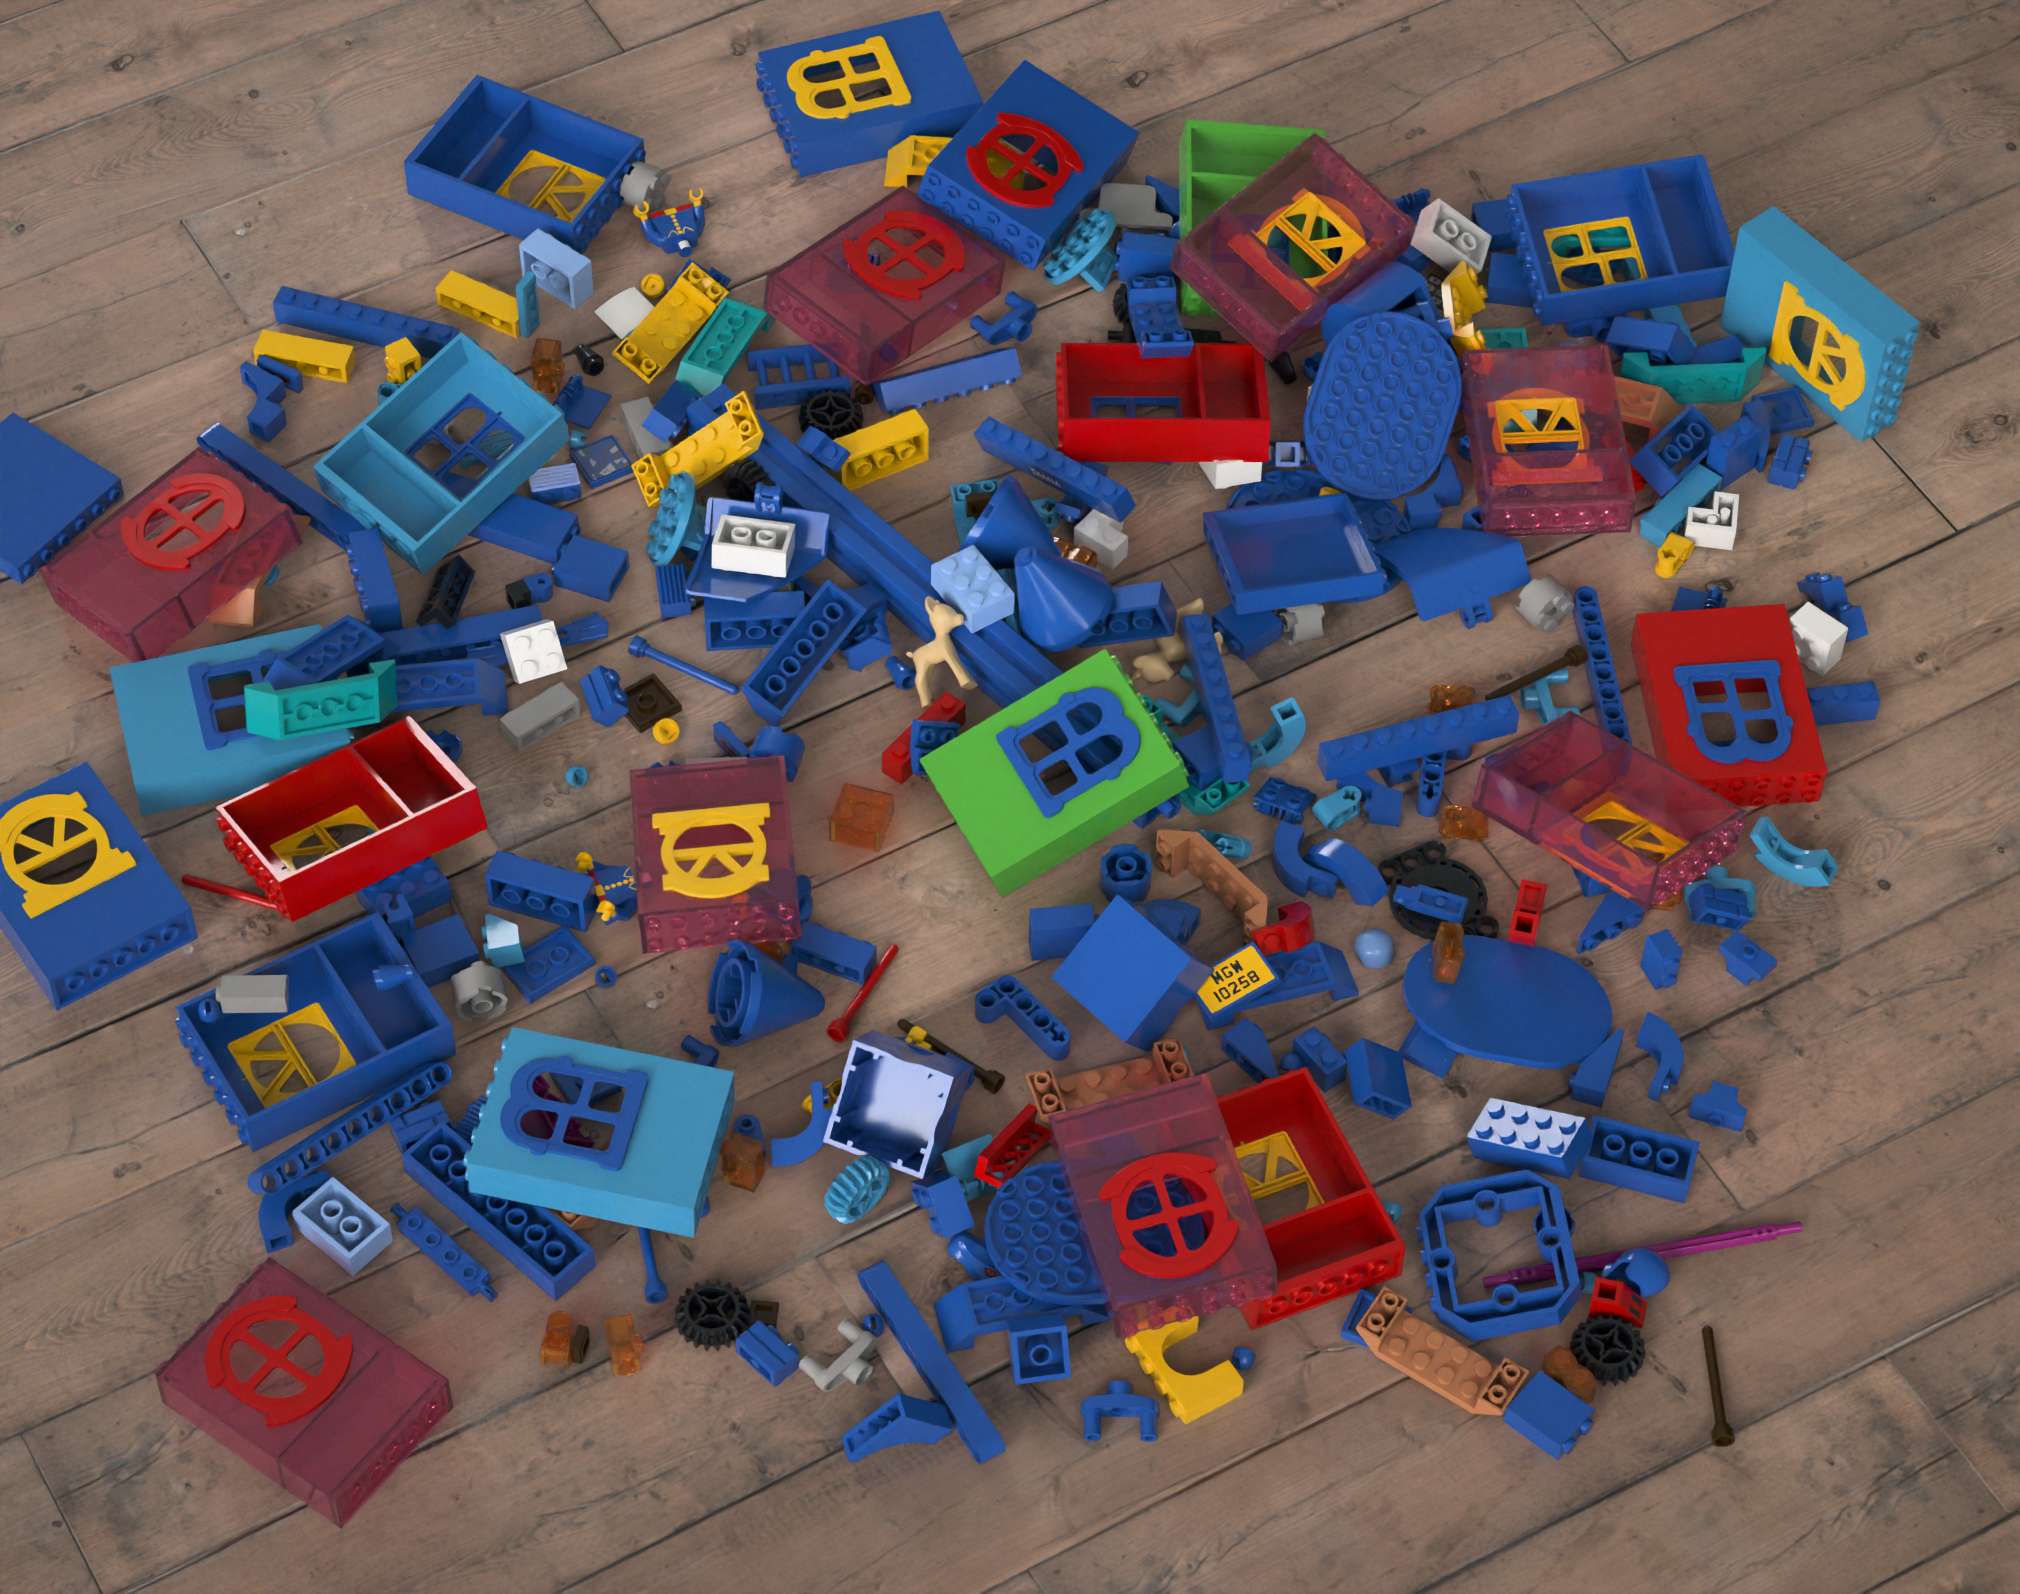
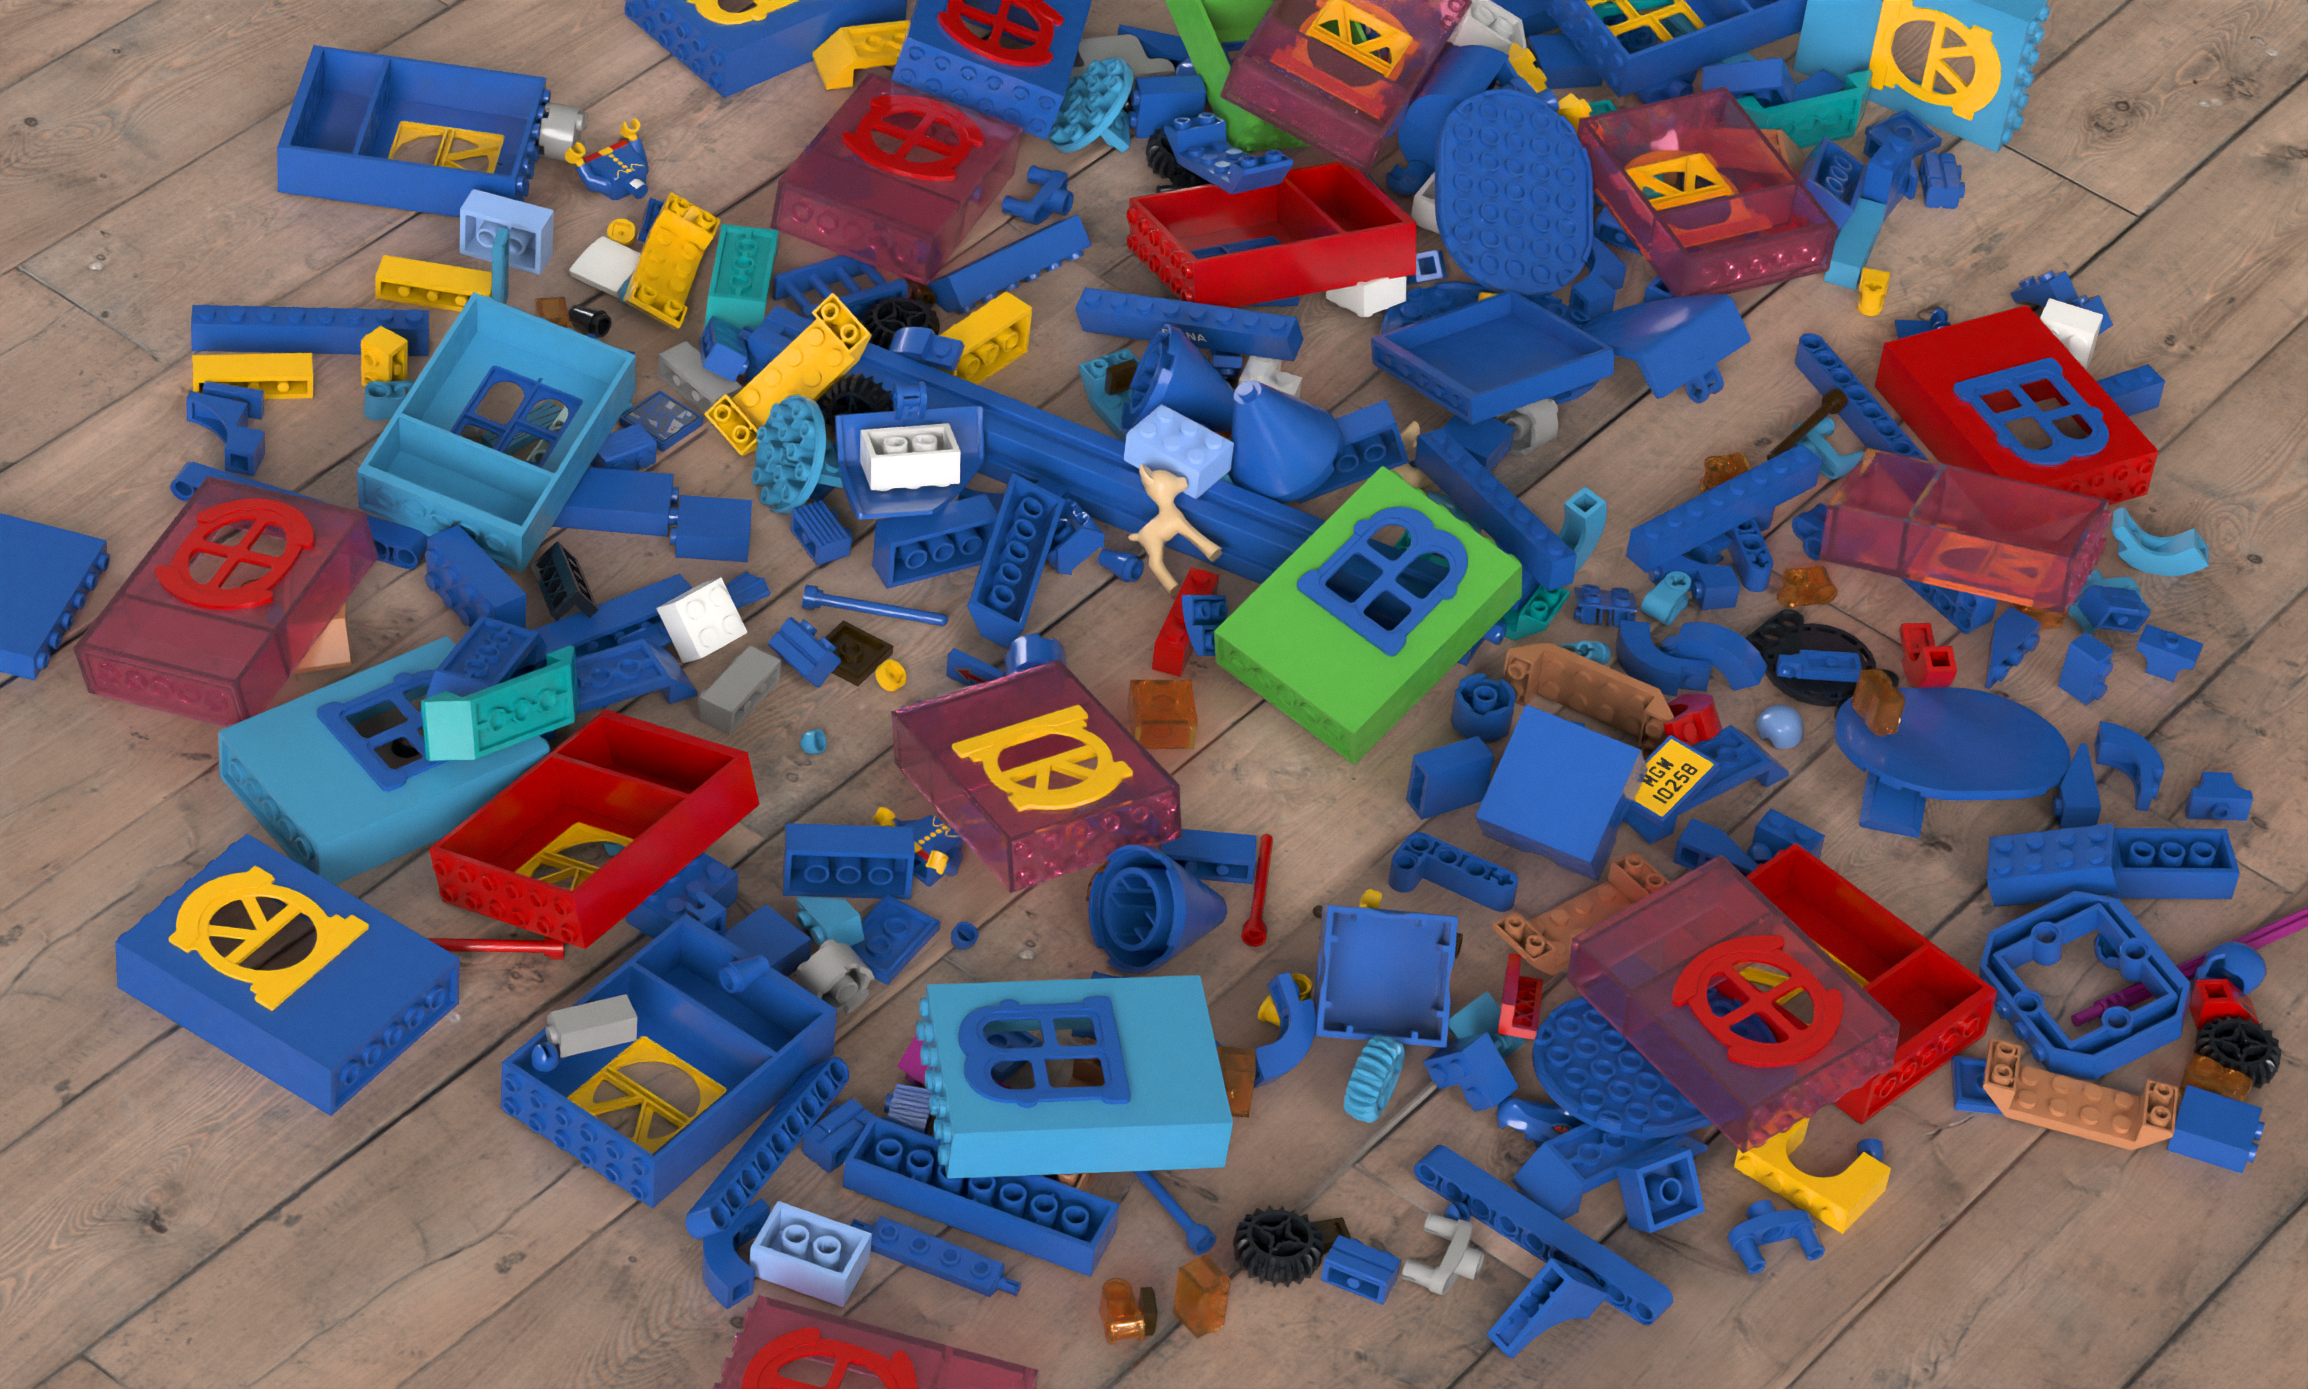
camera: 25 degrees left, 10 degrees down
leg [505,573,553,609] -> none
blue brick [1345,1038,1412,1120] -> none
light grey brick [1515,574,1575,633] -> none
white brick [1684,491,1739,550] -> none

